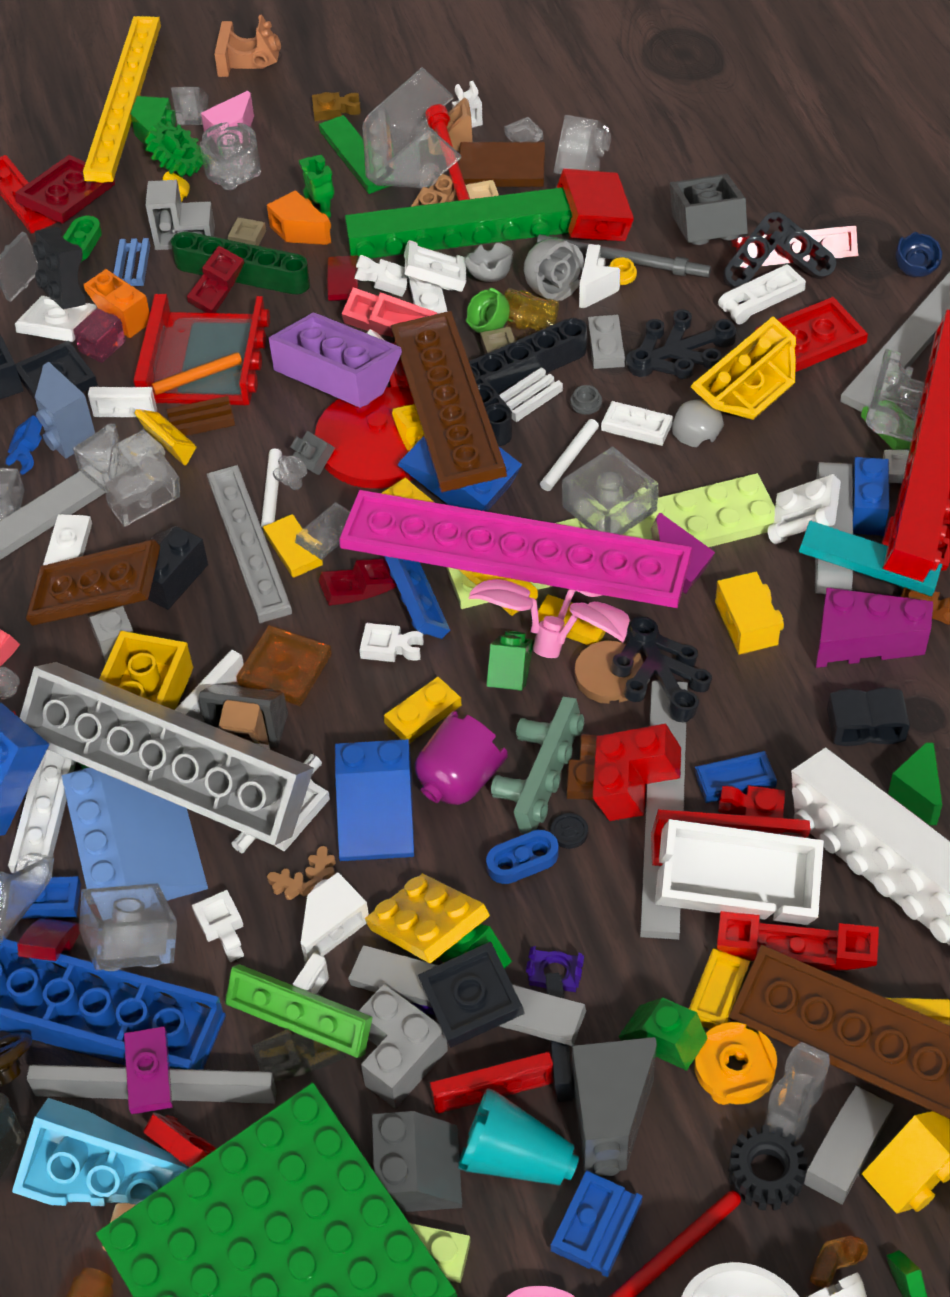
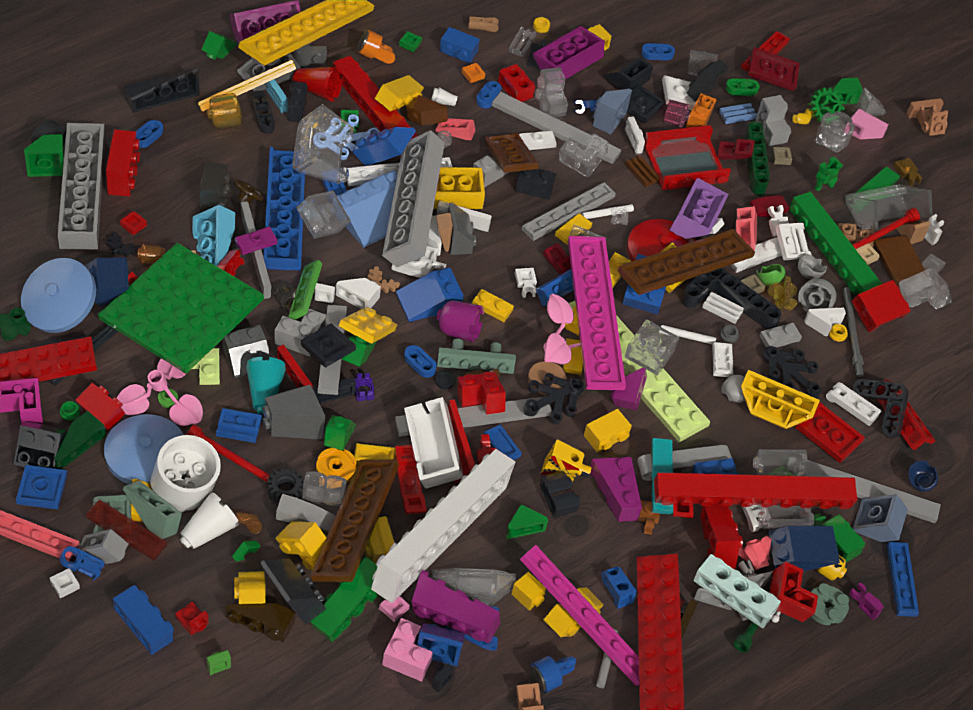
camera: 60 degrees right, 0 degrees up
dark red slope [17,918,83,961] -> none
clear slope [73,424,121,494] -> none
yellow plate [83,16,161,183] -> none
yellow slope [134,409,196,465] -> none
orange bar [151,352,242,395] -> none
white plate [192,890,244,962] -> none
clear orange plate [236,625,332,707] -> none
orange slope [267,190,331,245] -> none
dark grey tile [290,431,335,475] -> none
slope [487,631,534,691] -> none
dark grey brick [670,174,748,245] -> none
white plate [768,474,841,544] -> none
none -> yellow torso [541,440,592,482]

